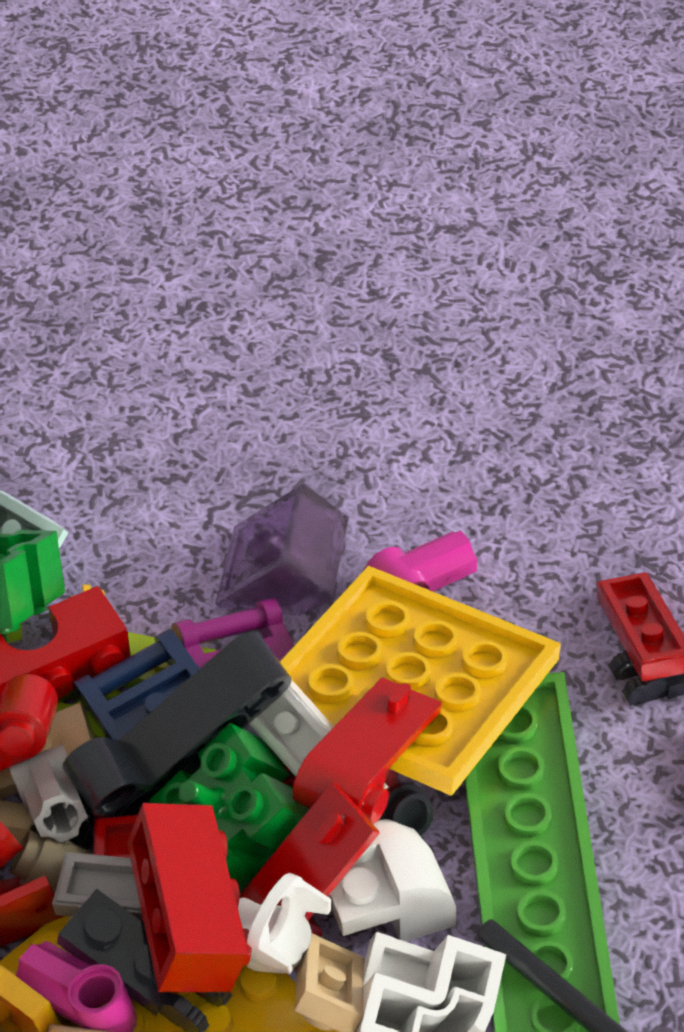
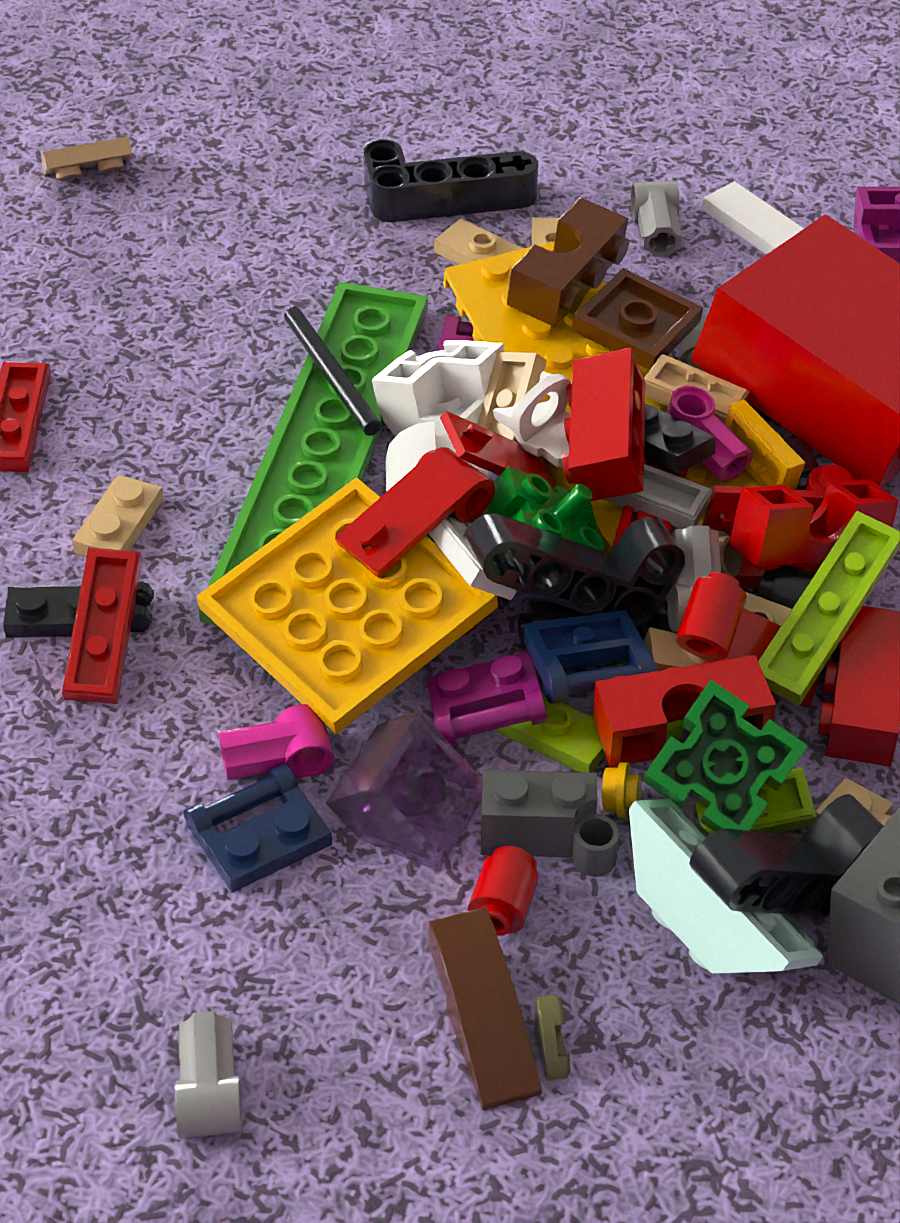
camera: 165 degrees left, 0 degrees up
none -> light grey piece [175,1011,243,1138]
none -> dark blue plate [183,763,332,893]
none -> reddish brown slope [429,907,542,1110]
none -> red brick [468,846,539,936]
none -> dark grey hinge [480,770,619,877]
none -> olive tile [534,994,570,1081]

